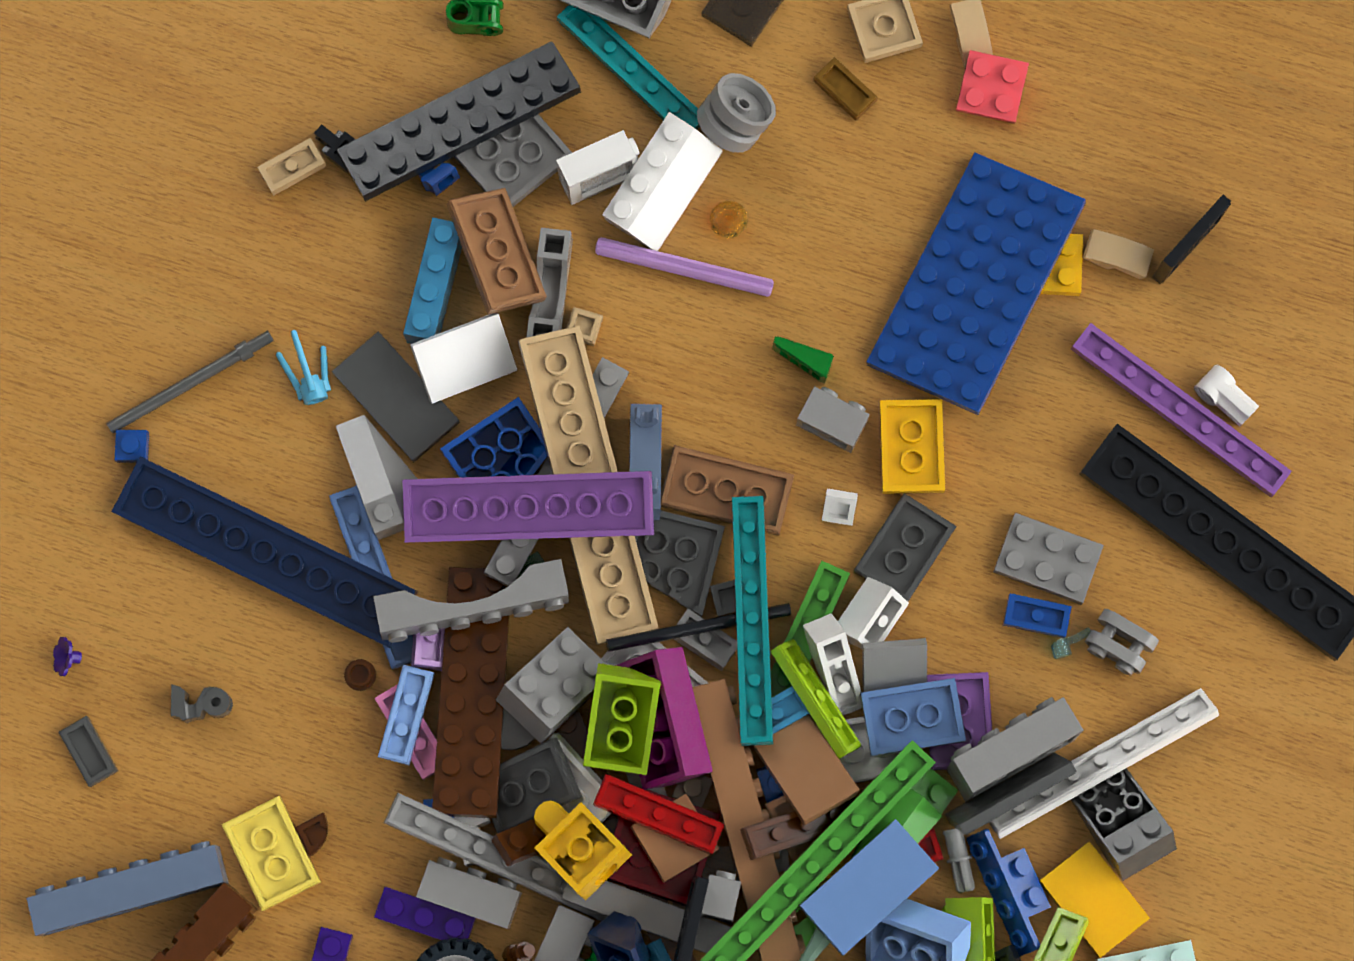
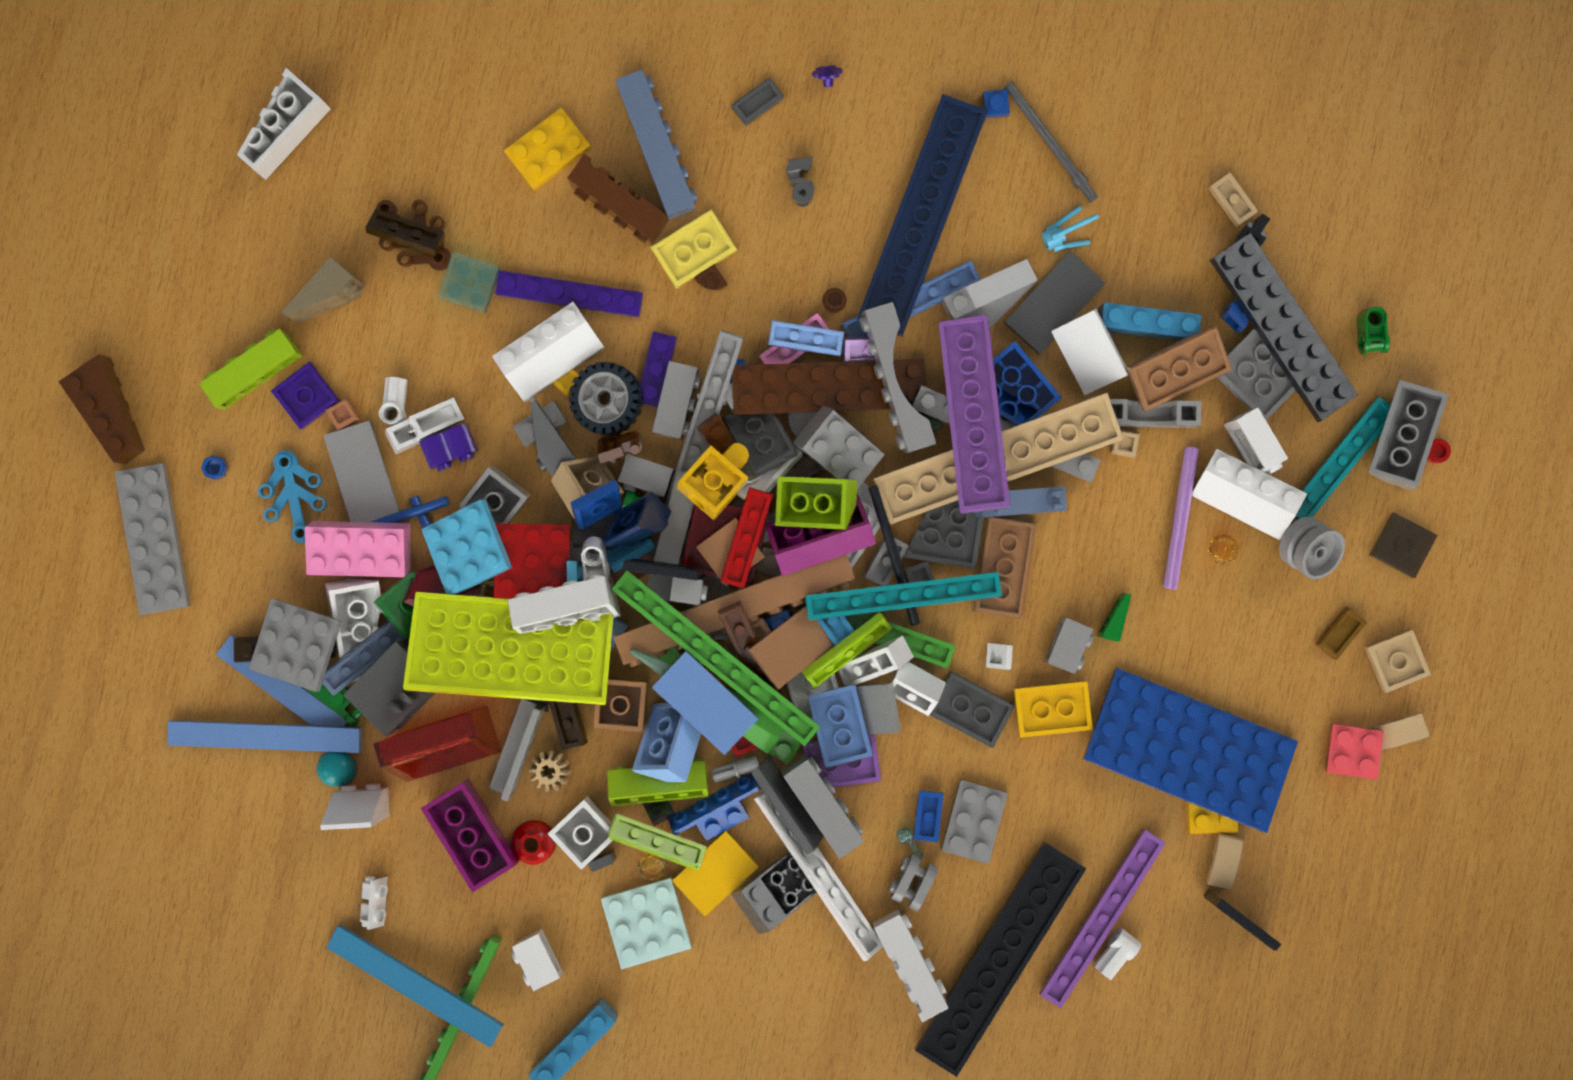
camera: 80 degrees right, 10 degrees up
none -> white wedge [873,910,948,1022]

